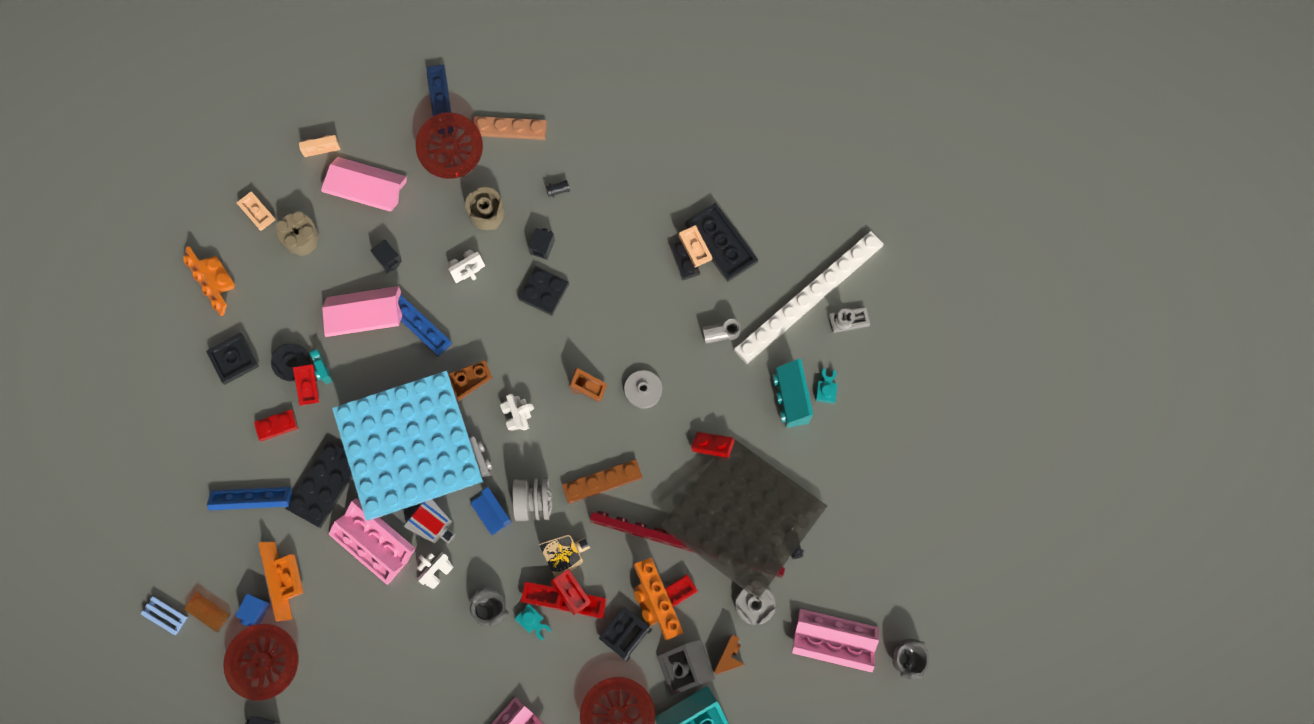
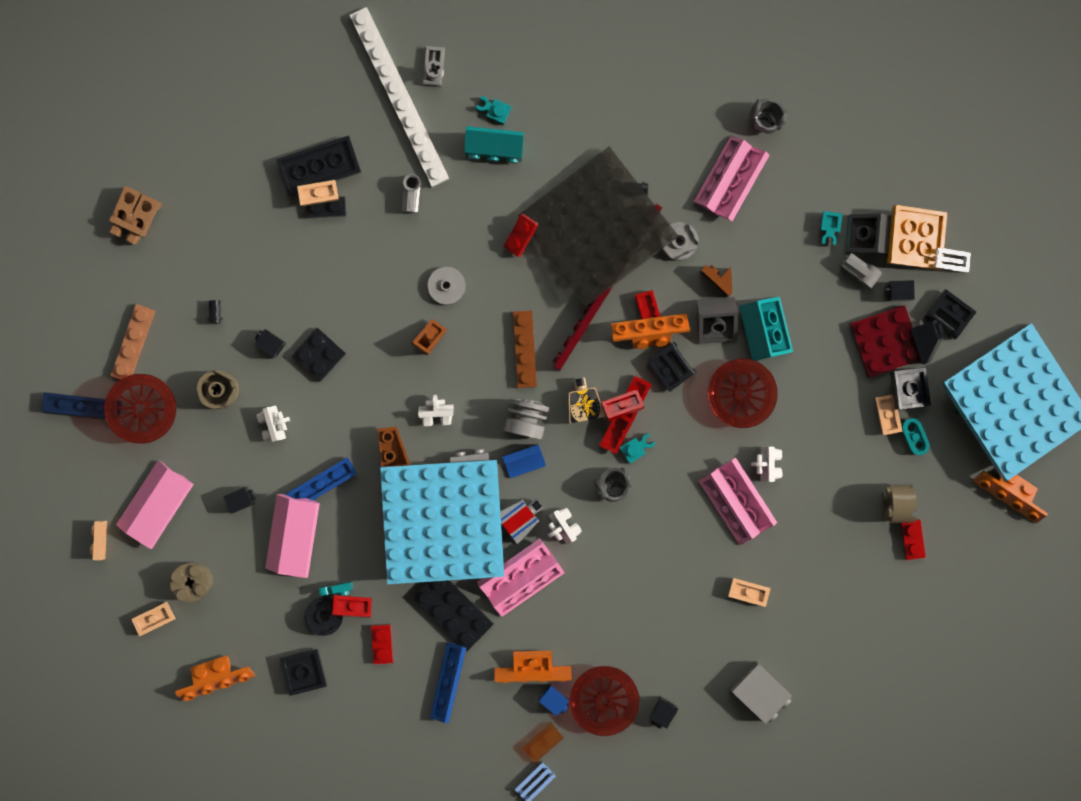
camera: 70 degrees left, 15 degrees up
none -> medium nougat hips [109,186,163,245]

